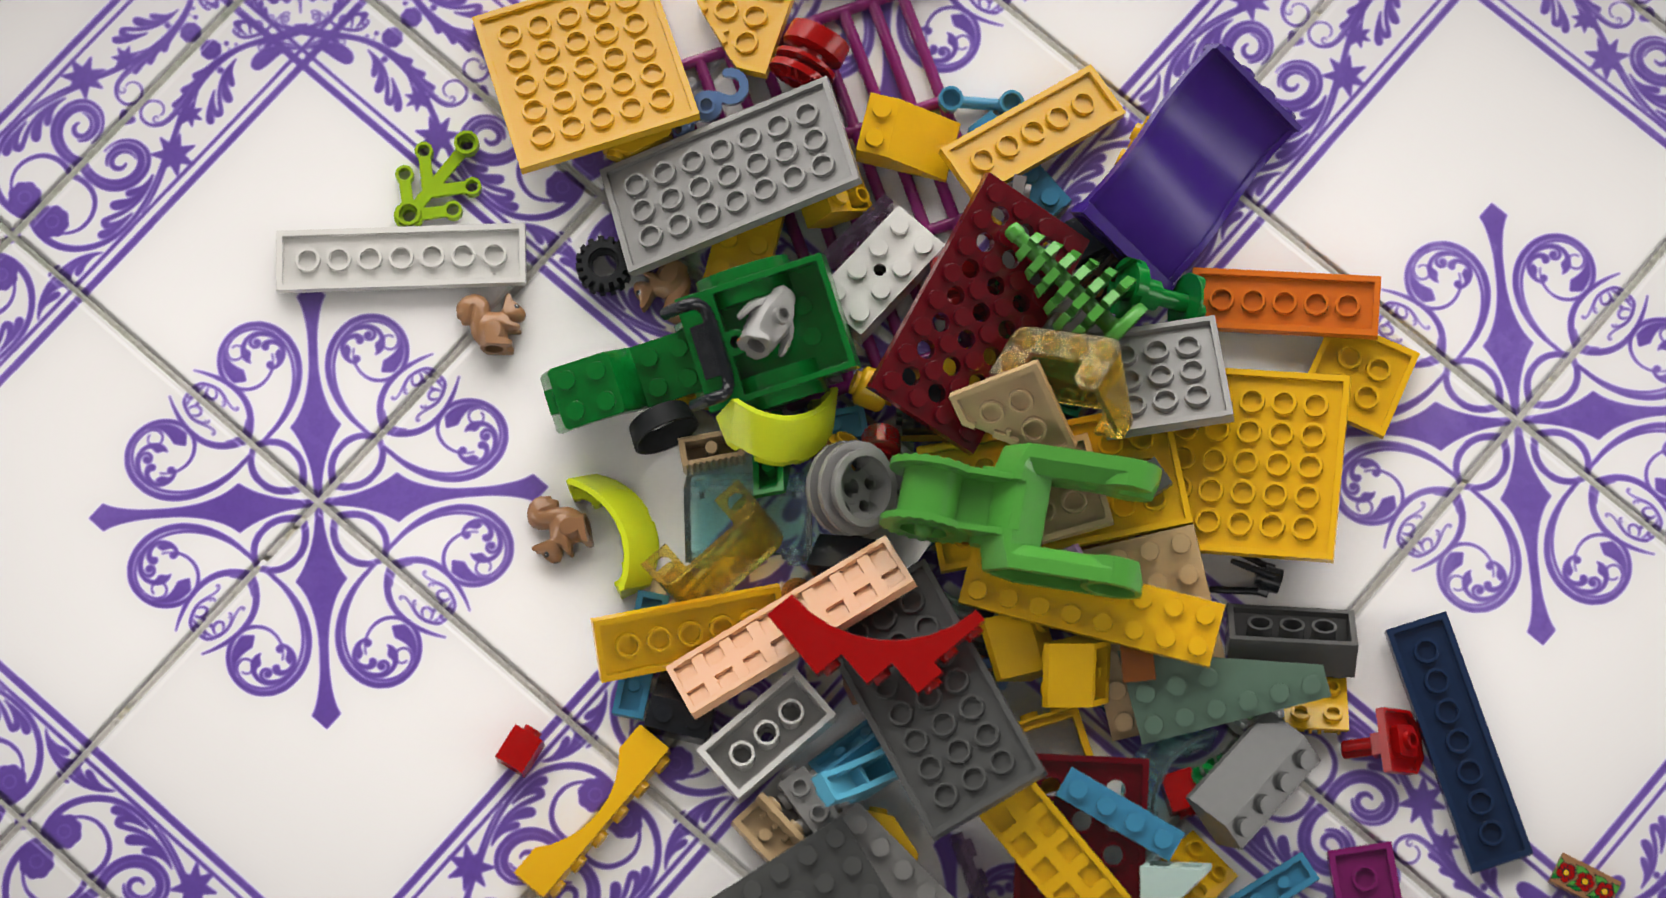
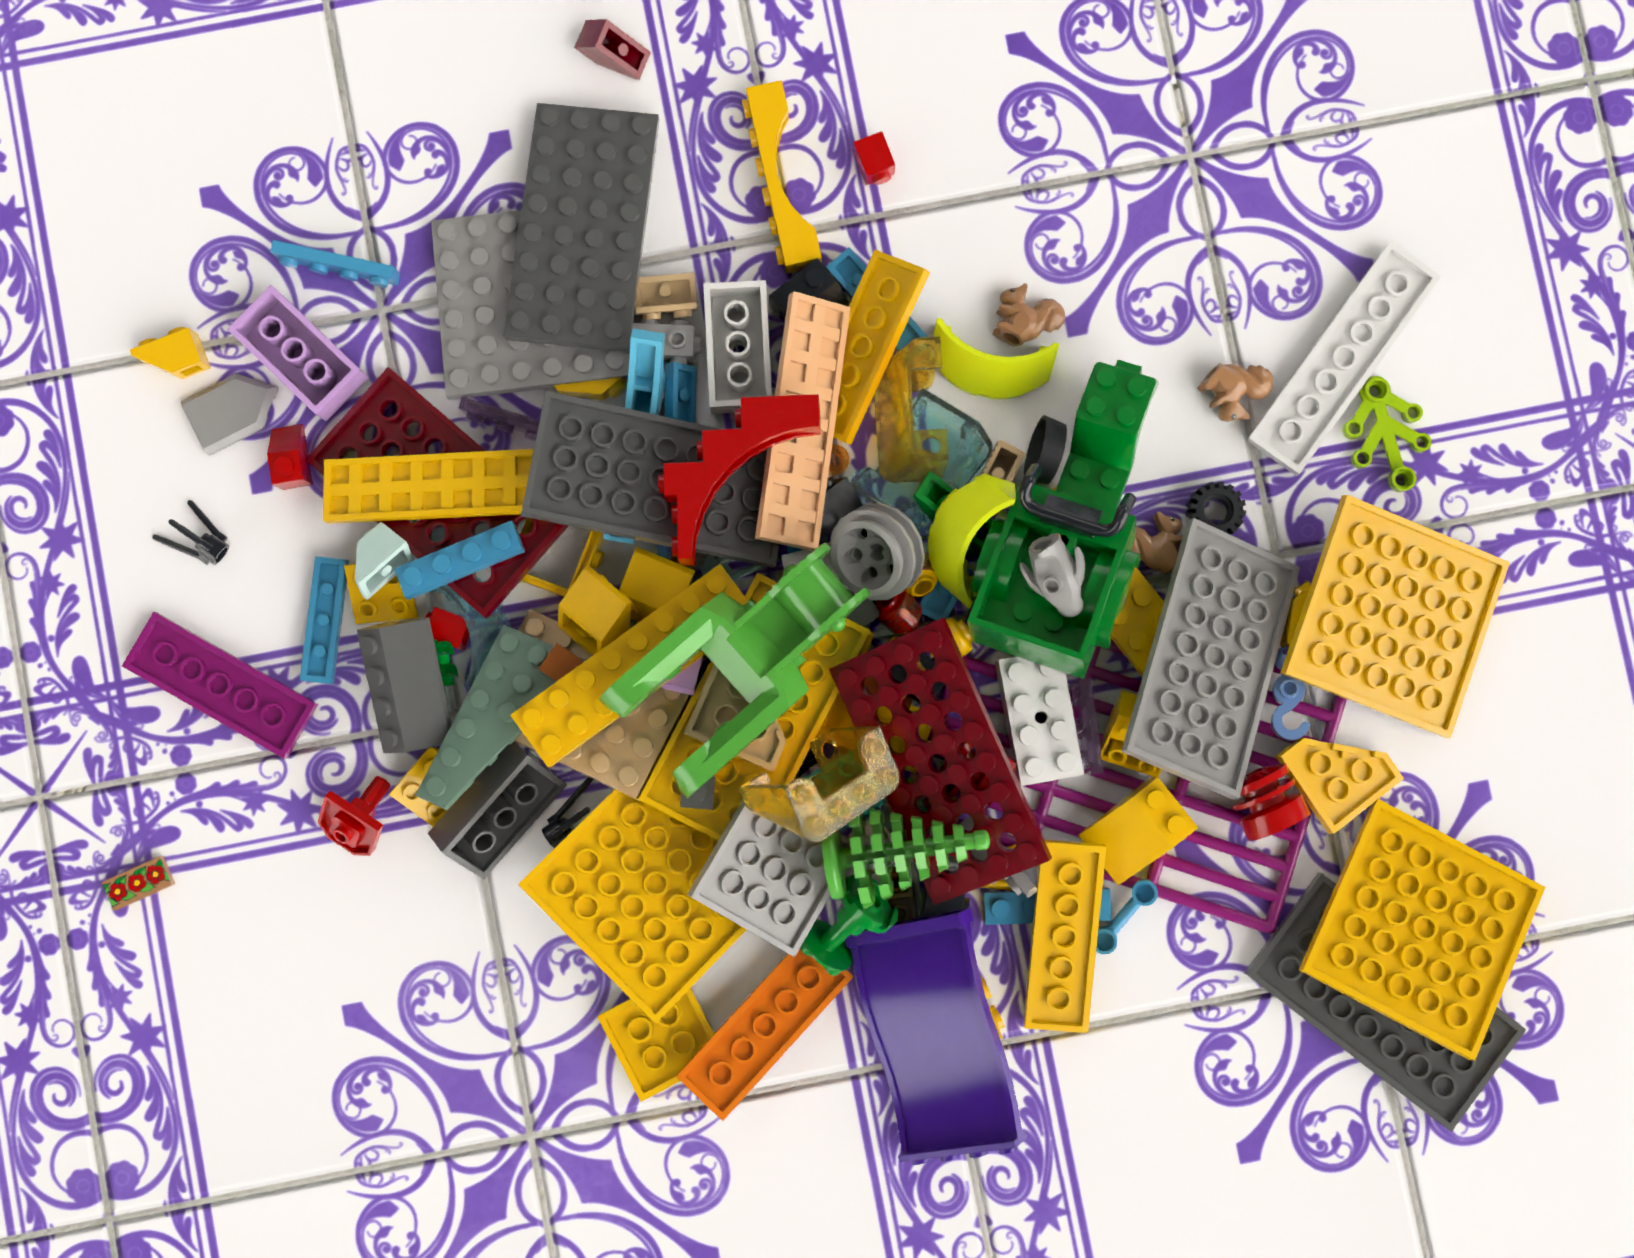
camera: 125 degrees right, 10 degrees up
tan plate [949,359,1077,449] -> none
dark blue plate [1384,611,1533,875] -> none

